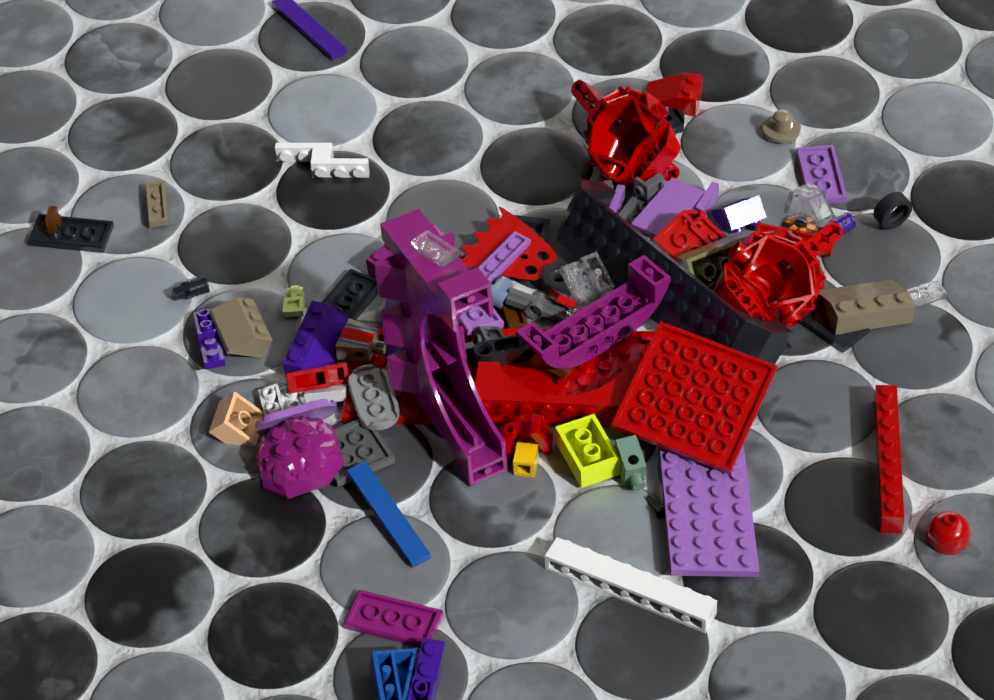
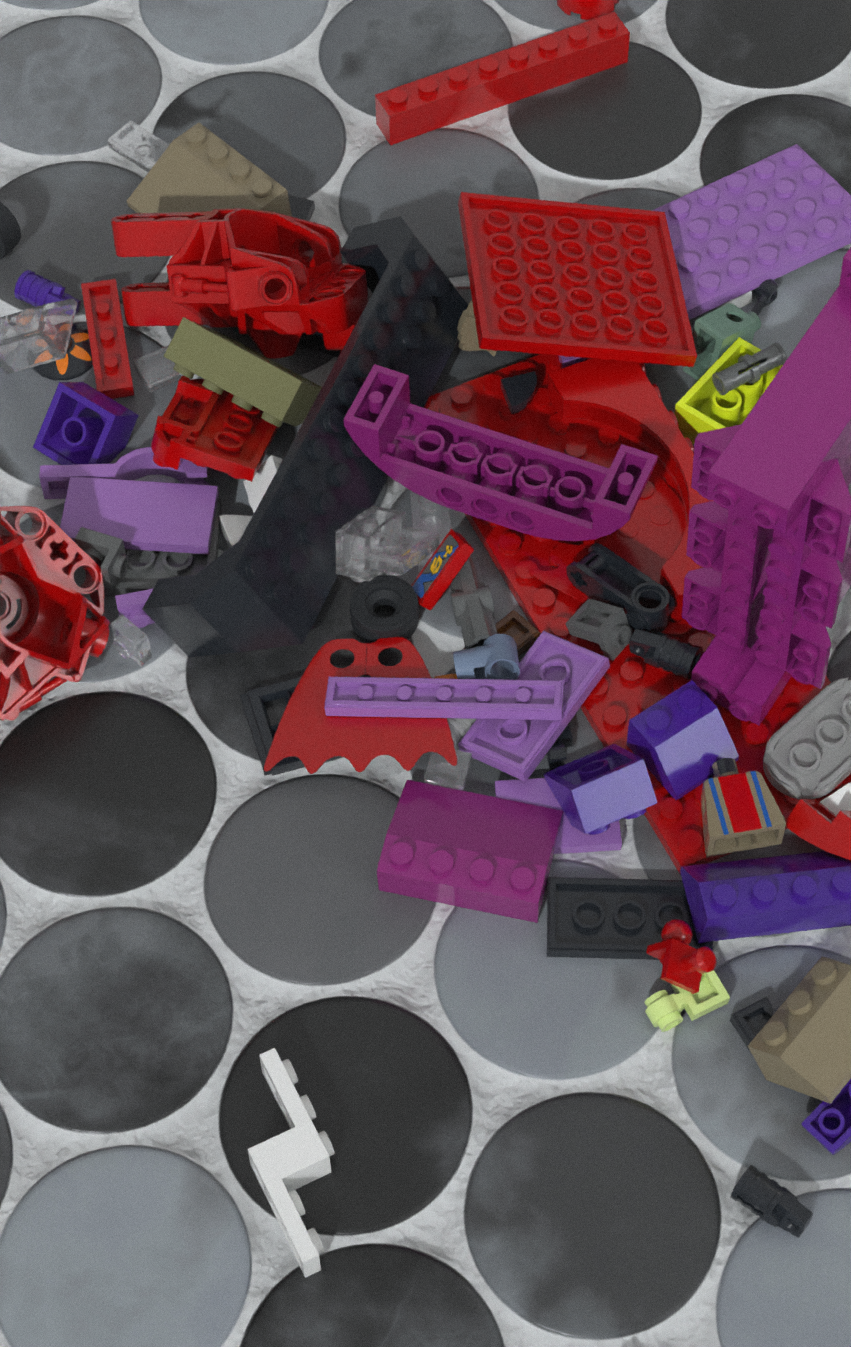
camera: 120 degrees left, 10 degrees up
clear plate [411,230,458,267] -> none
none -> red piece [646,919,717,994]
none -> dark grey pin [712,342,787,395]
none -> black tile [730,997,773,1054]

